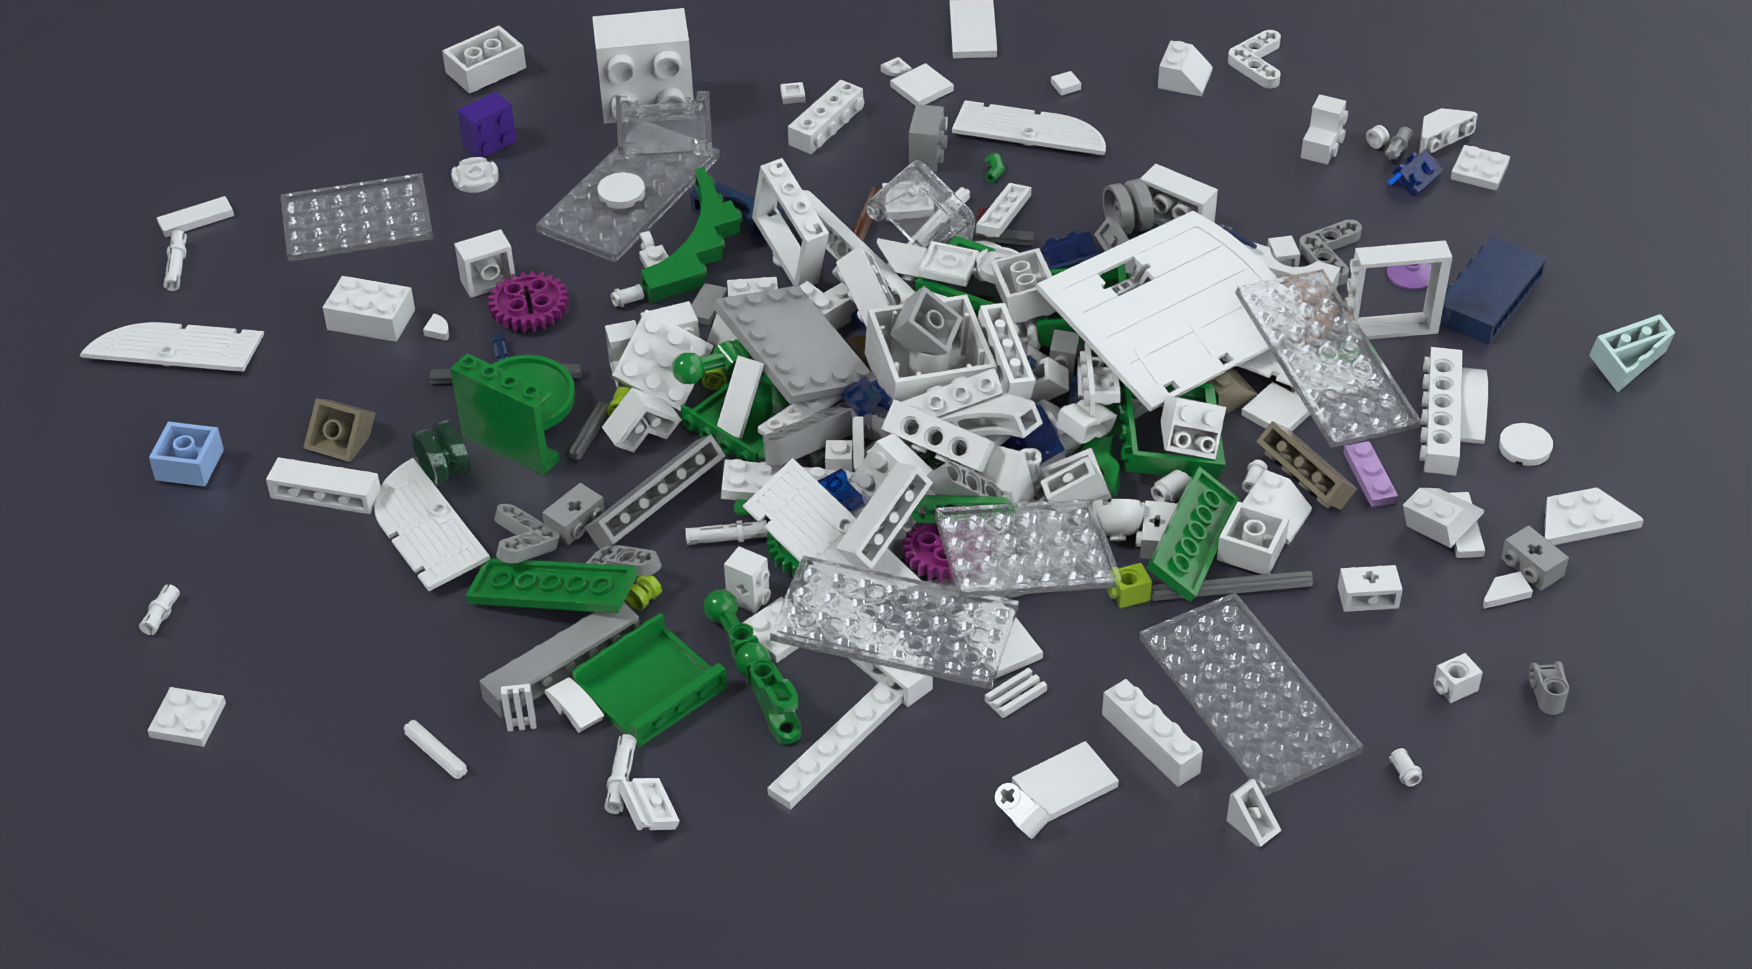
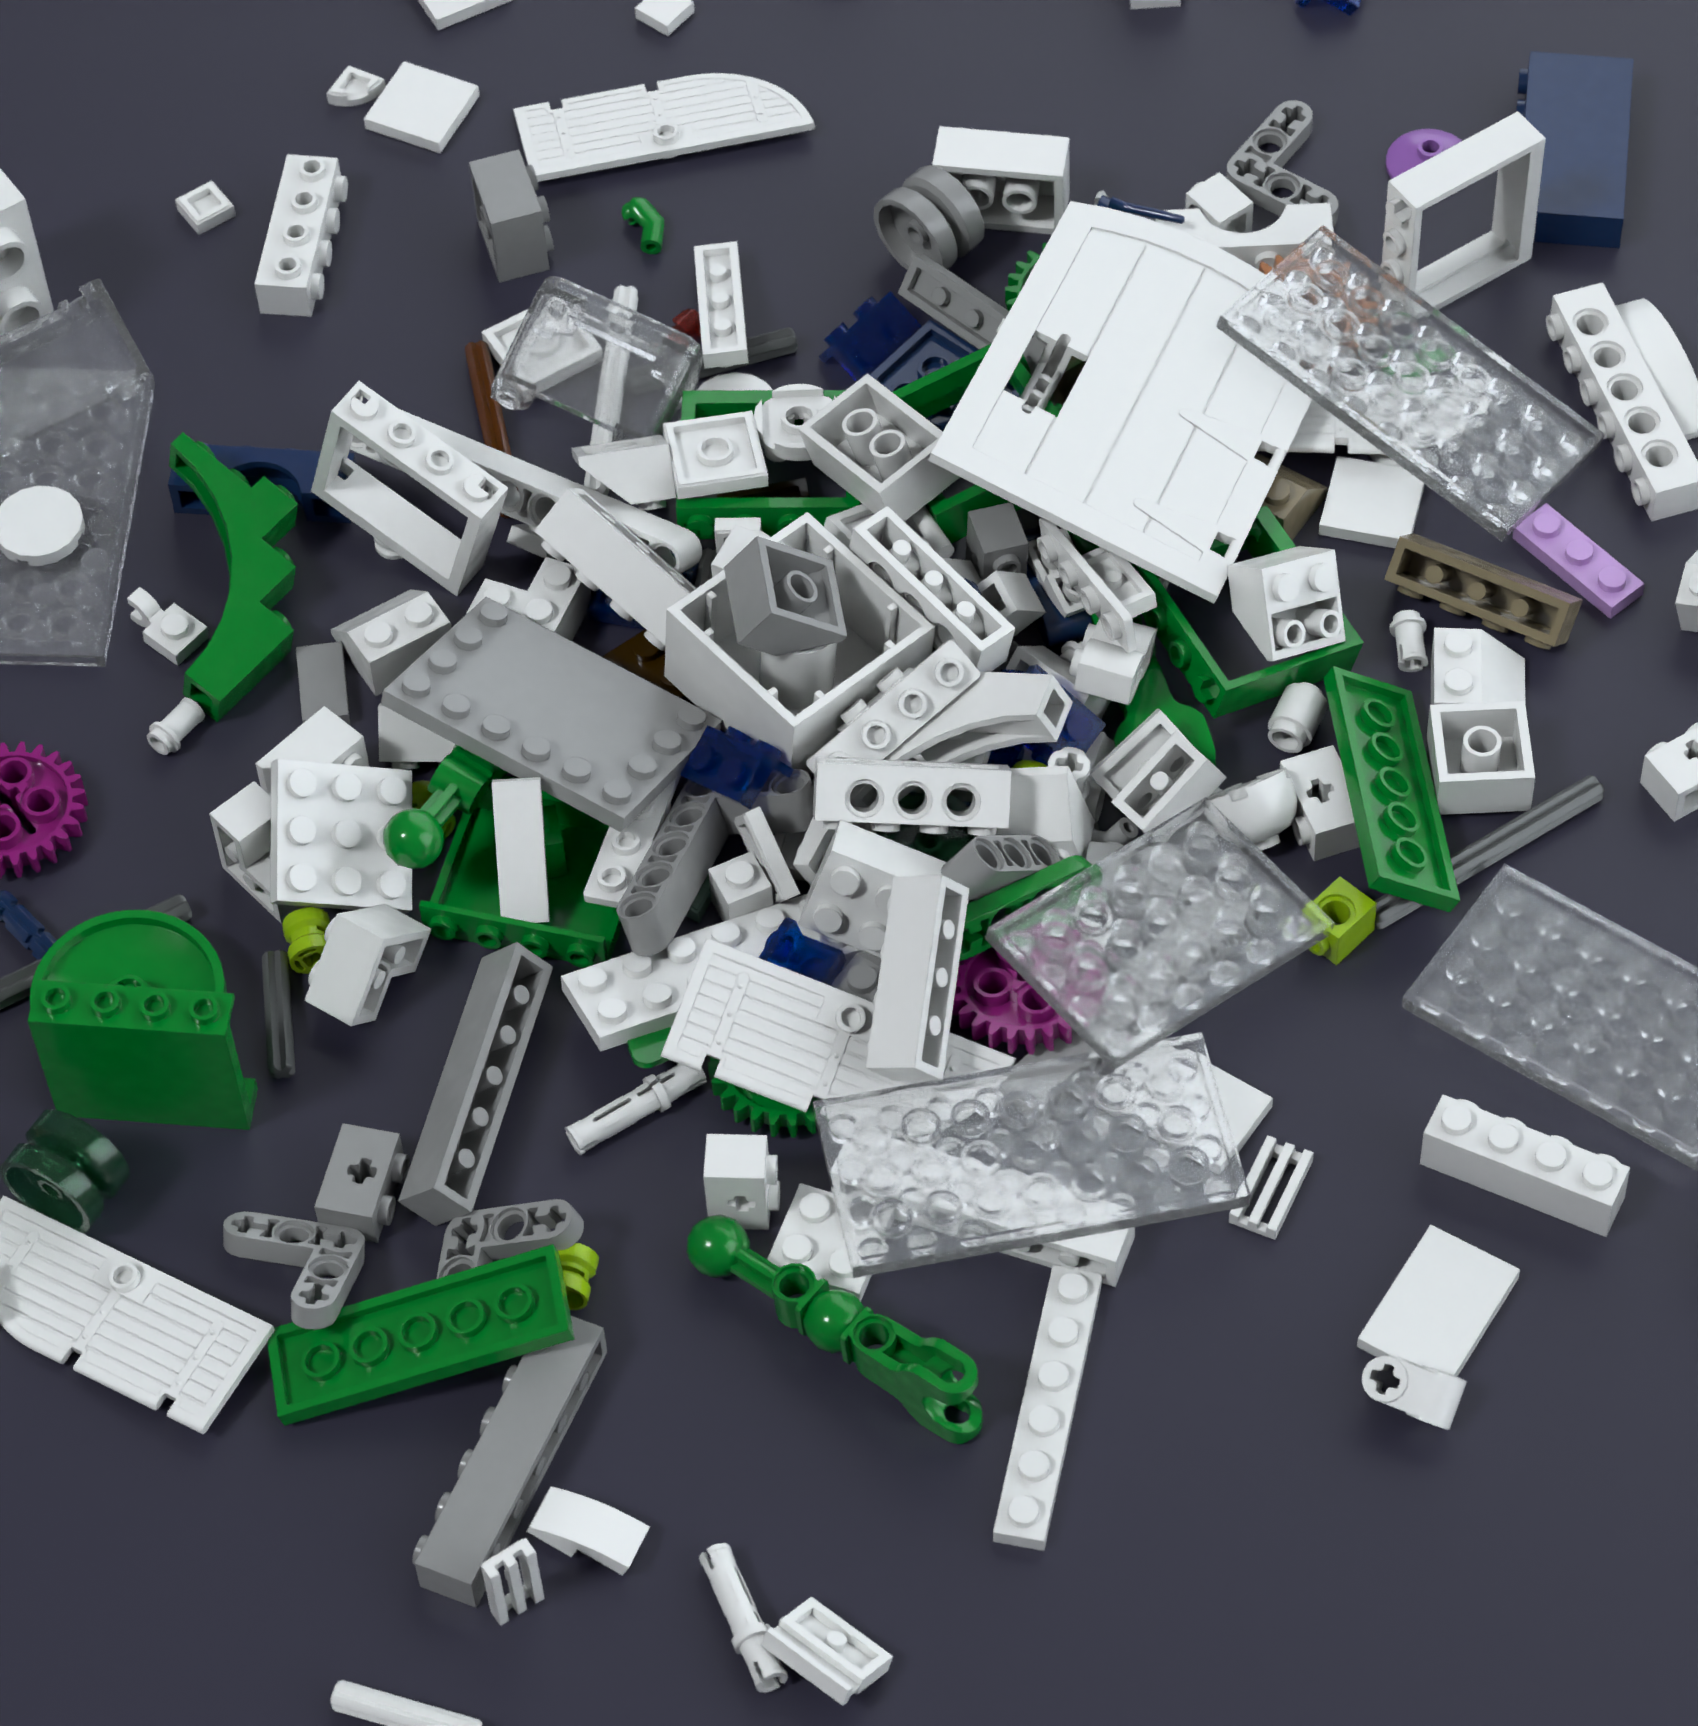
camera: 25 degrees left, 10 degrees up
green panel [572,613,727,748] -> none

